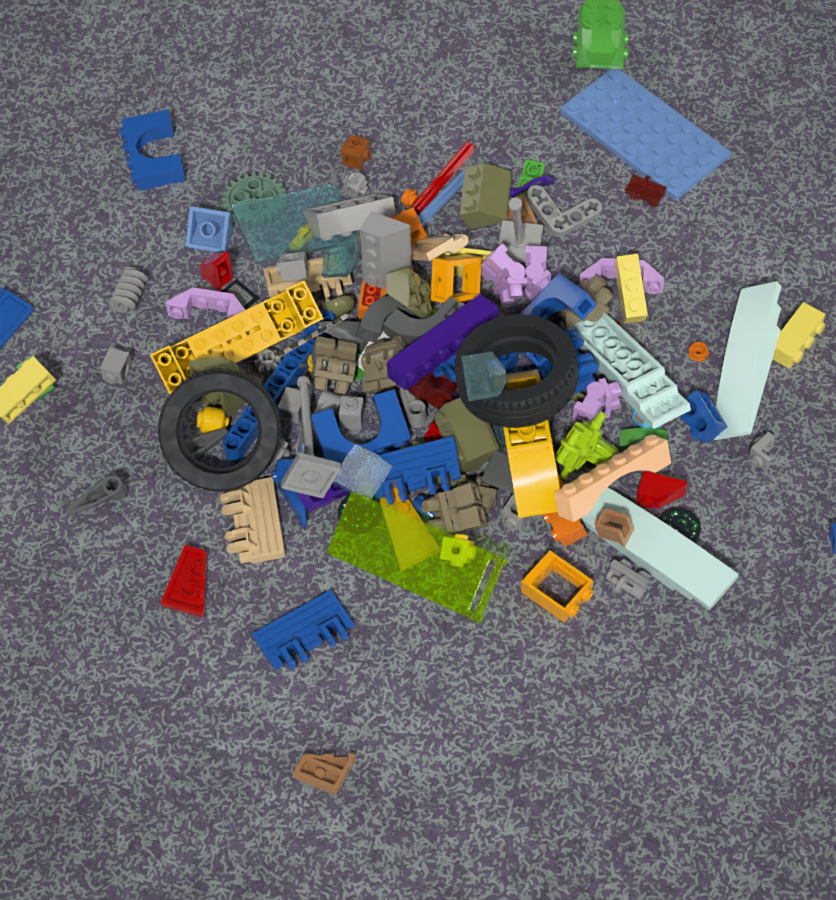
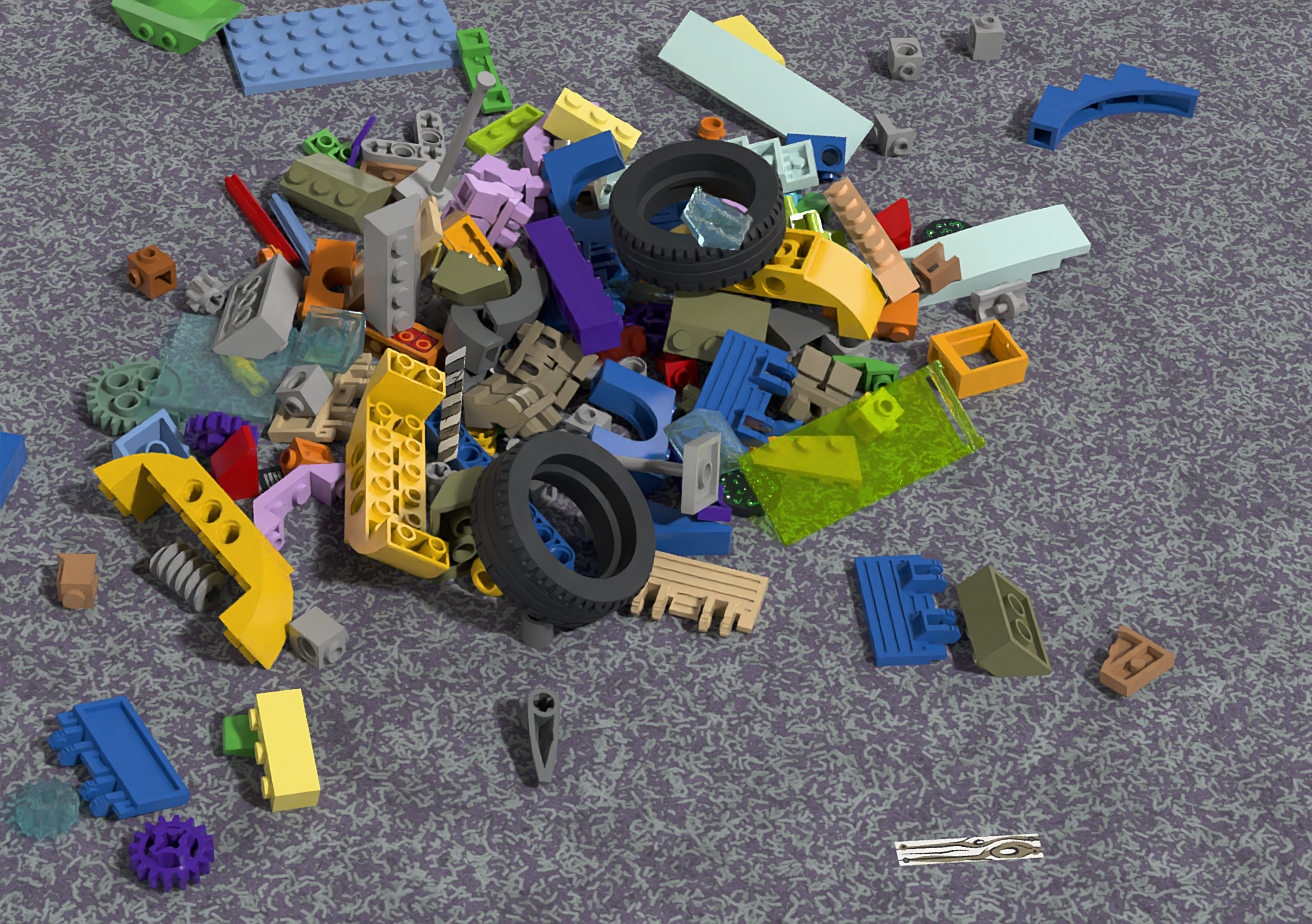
camera: 70 degrees left, 15 degrees down
red wing [161,545,207,618] -> none
clear red hips [625,175,667,207] -> none
none -> medium nougat window [56,553,99,609]
none -> yellow slope [93,452,295,670]
none -> dark purple gear [184,412,259,455]
none -> orange bracket [279,437,335,477]
none -> bright green slope [456,27,513,114]
none -> lime tile [465,103,545,157]
none -> bright green slope [831,356,900,394]
none -> sticker [894,834,1044,866]
none -> olive slope [956,564,1052,678]

